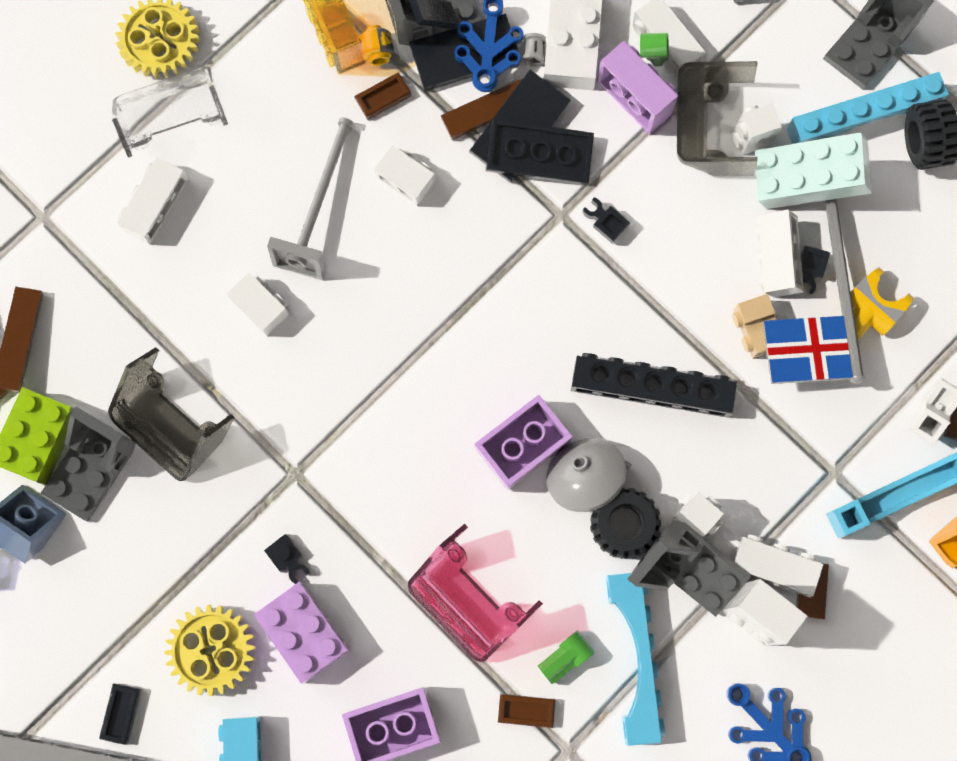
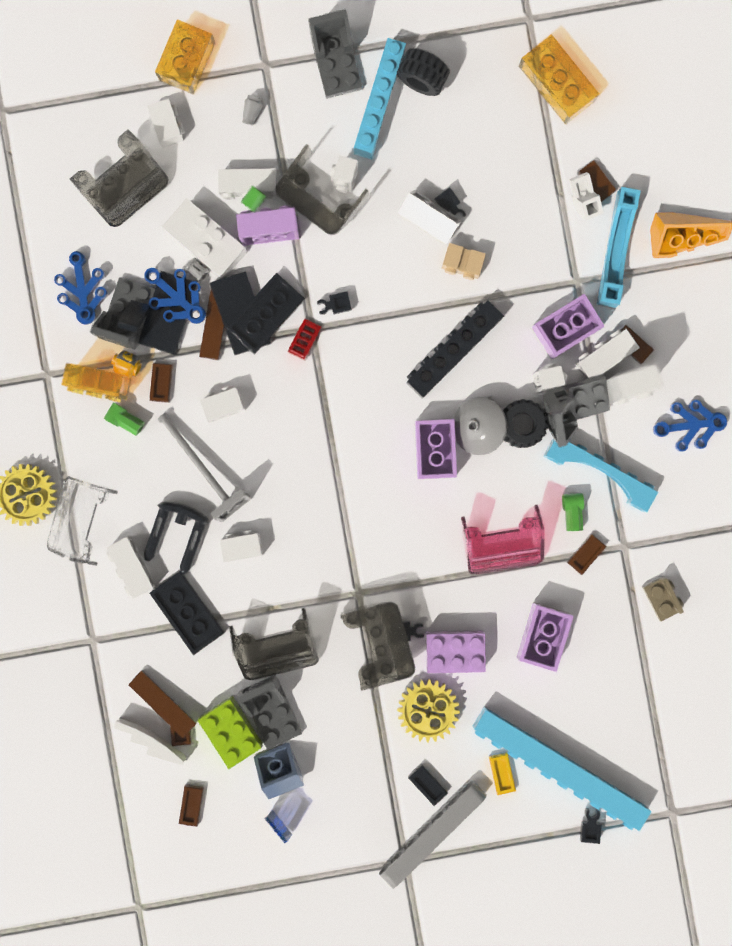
camera: 60 degrees left, 10 degrees up
light aqua brick [755,132,872,209] -> none
flag [763,199,866,384] -> none
yellow connector [851,267,914,340] -> none
none -> bright green piece [103,402,145,436]
none -> black piece [144,502,210,574]
none -> black tile [149,571,225,656]
none -> red slope [287,318,322,361]
none -> clear smoke windscreen [340,601,415,691]
none -> lavender brick [532,294,605,359]

